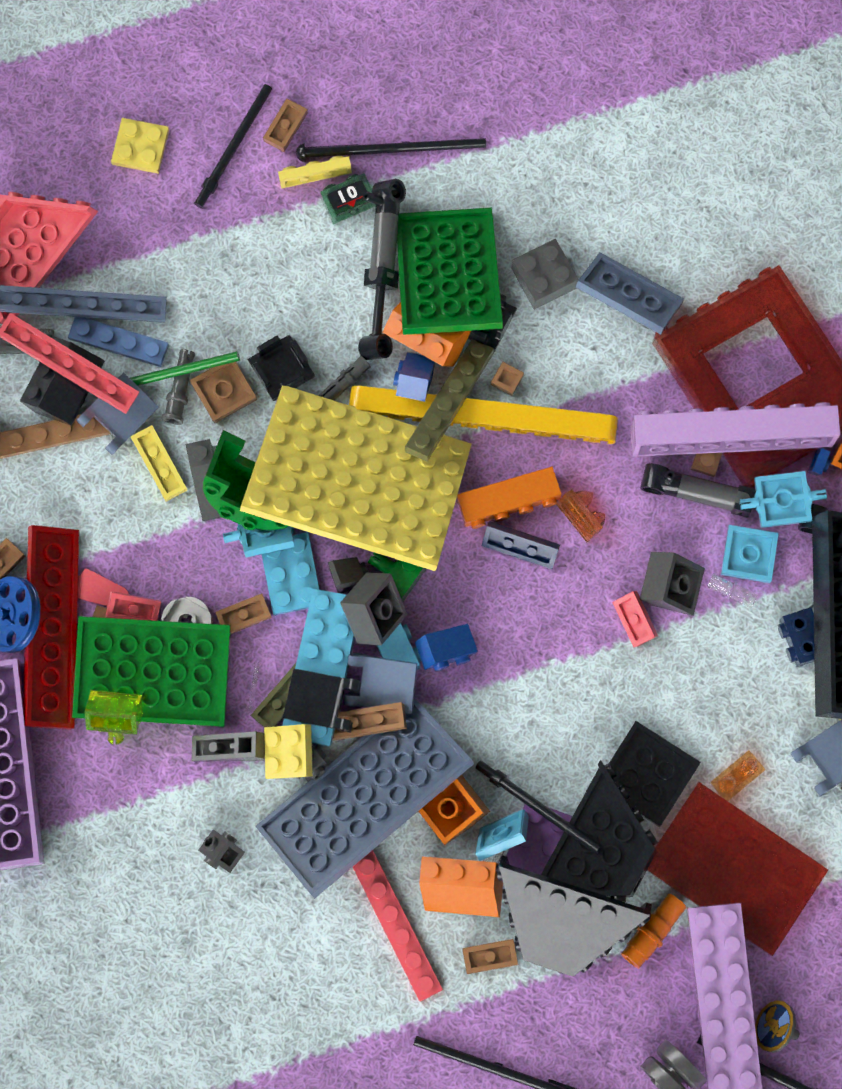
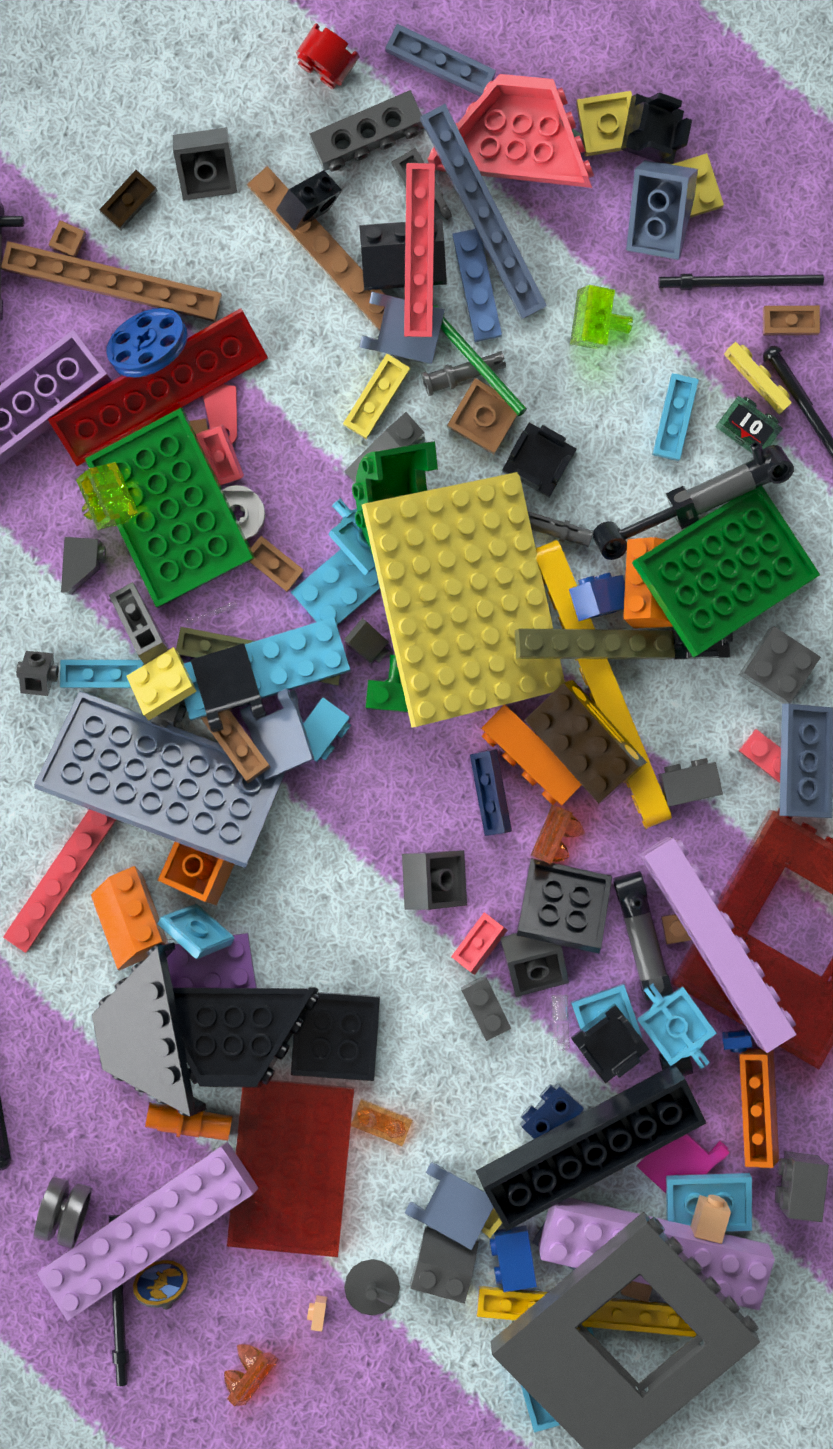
camera: 60 degrees right, 10 degrees up
dark grey brick [340,572,408,645] -> none
blue brick [415,623,478,671] -> none
medium nougat plate [462,939,518,974] -> none
black bar [475,760,602,855] -> none
medium nougat plate [491,362,524,396] -> none
none -> medium azure plate [60,660,145,688]
none -> dark grey slope [61,537,106,595]
none -> dark grey slope [402,850,467,910]
none -> dark grey brick [461,975,511,1041]
none -> black plate [516,858,612,954]
none -> dark brown brick [525,680,647,804]
none -> clear neon green brick [570,285,633,349]
none -> black panel [570,1003,650,1084]
none -> light yellow plate [576,91,632,157]
none -> black panel [621,93,692,164]
none -> sand blue slope [626,160,698,260]
none -> medium azure plate [652,373,699,461]
none -> dark grey brick [658,758,723,807]
none -> coral plate [738,729,781,783]

